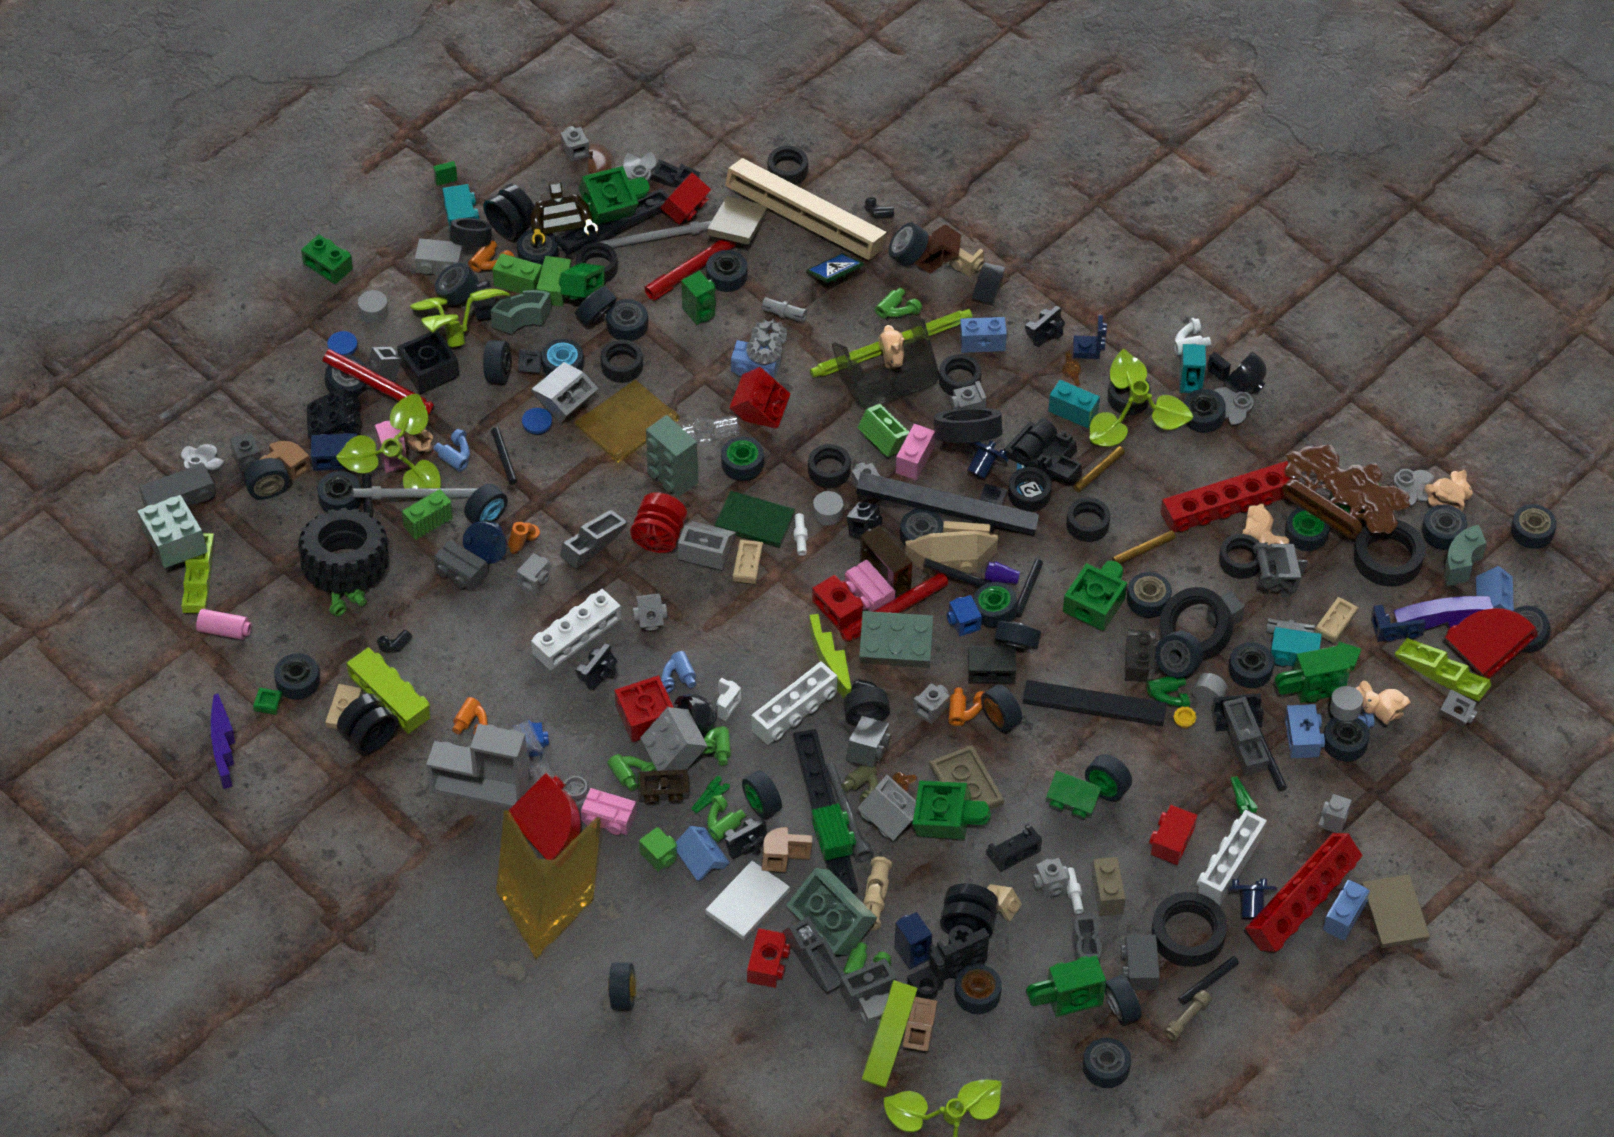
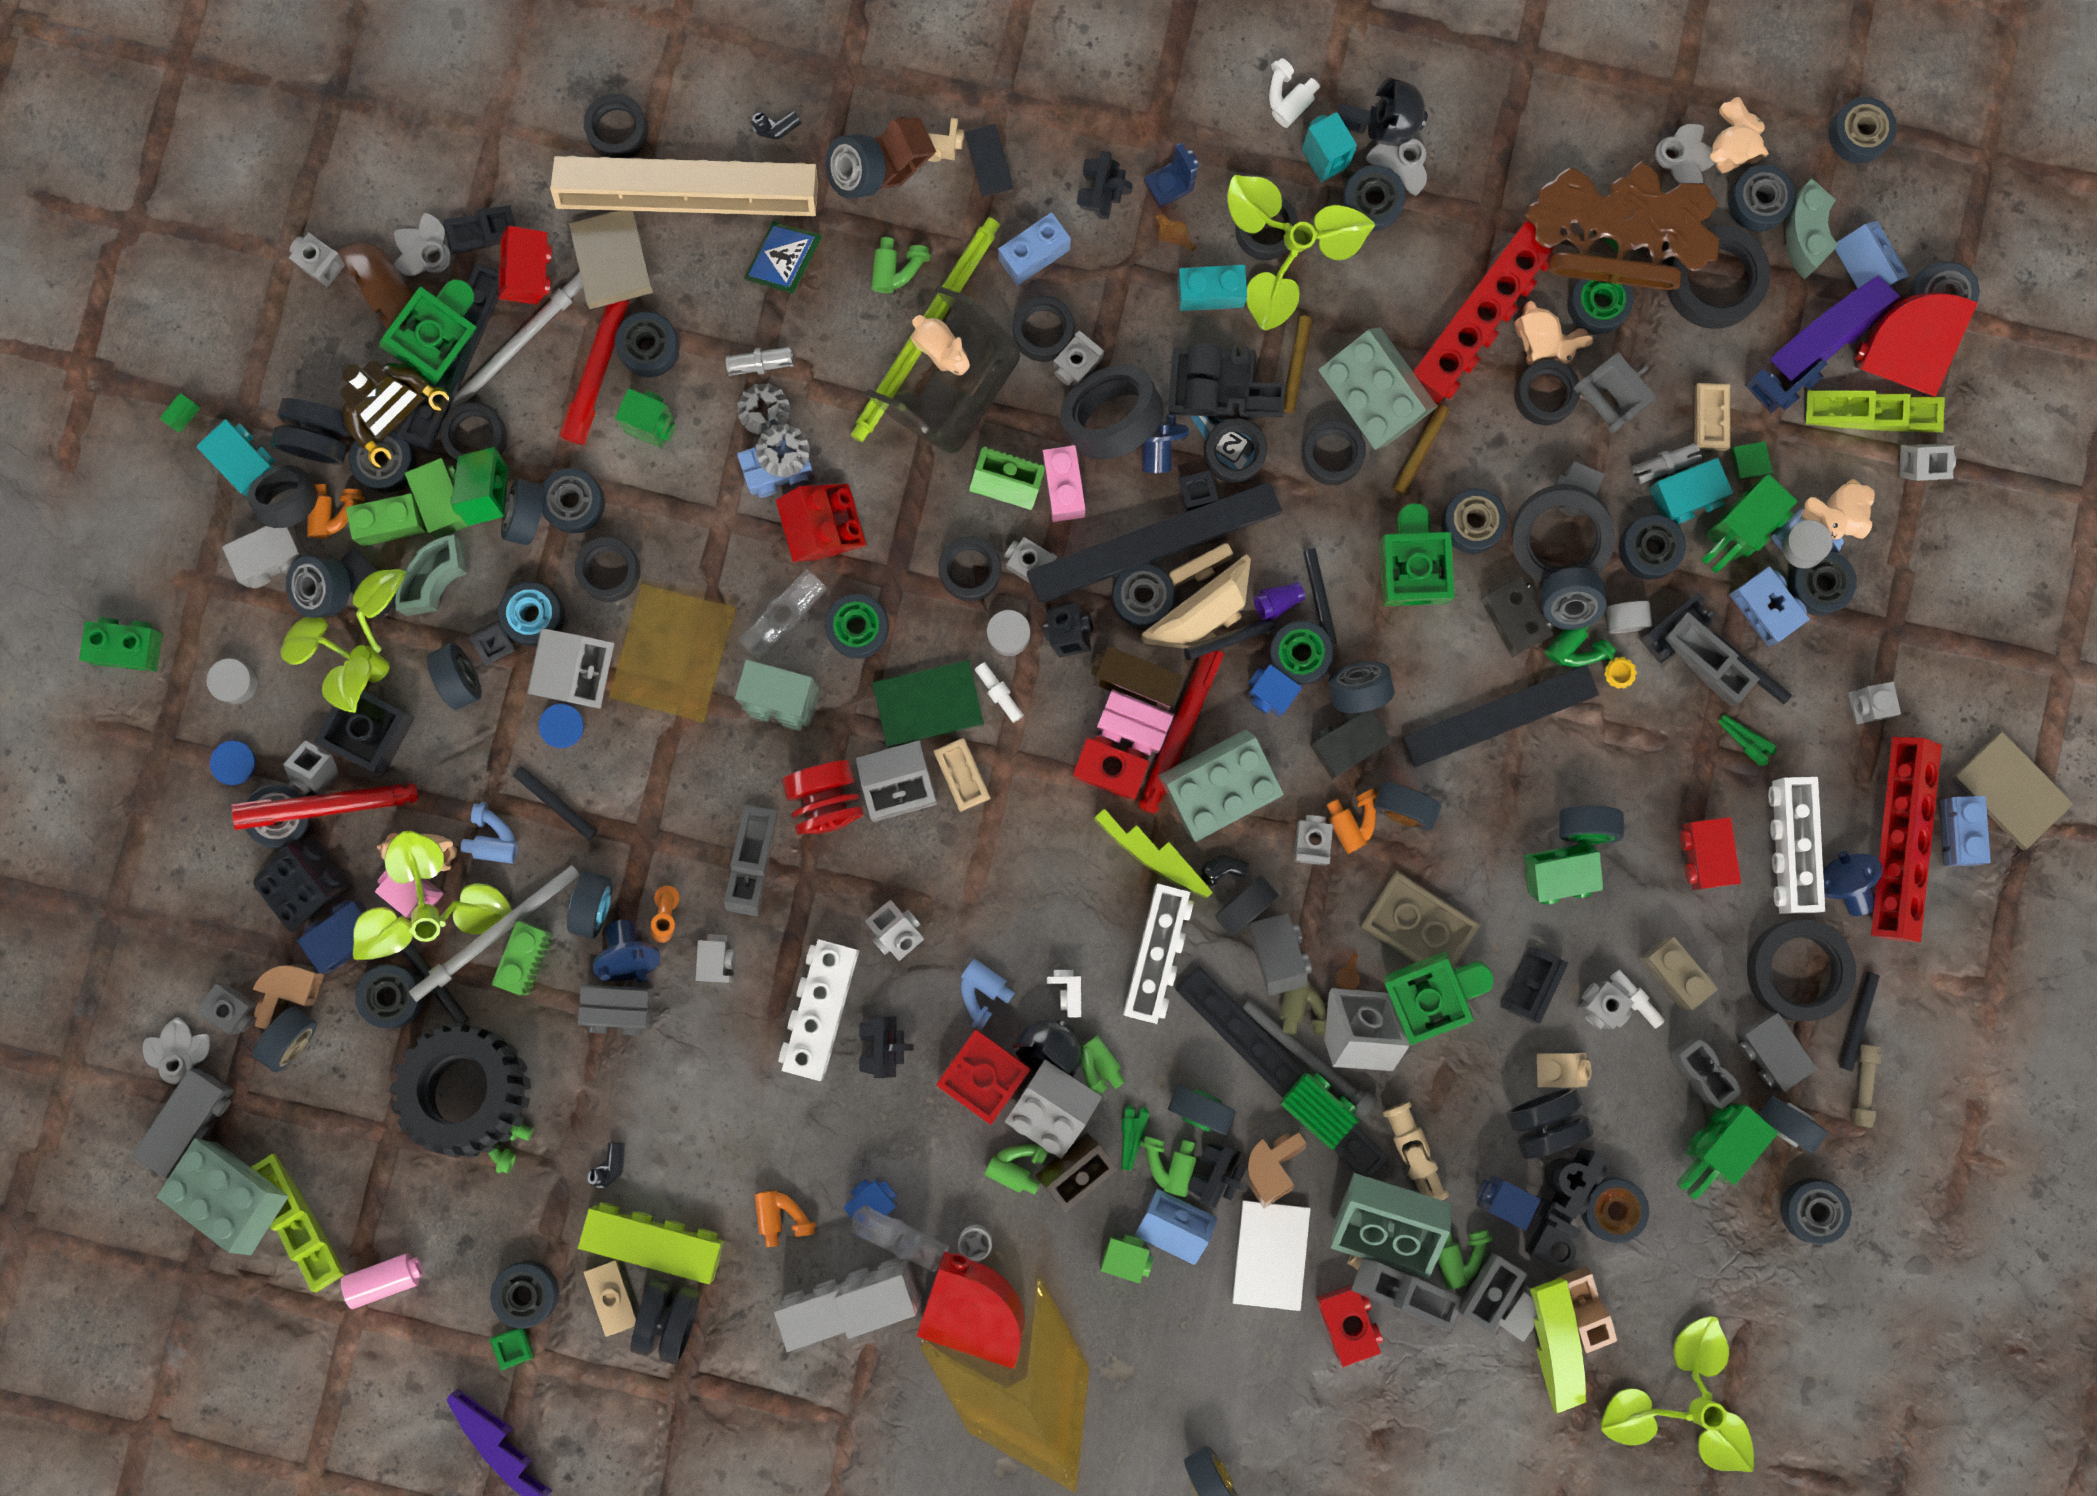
camera: 35 degrees left, 30 degrees up
bright pink brick [581,788,637,835] -> none
none -> sand green brick [1318,327,1438,450]

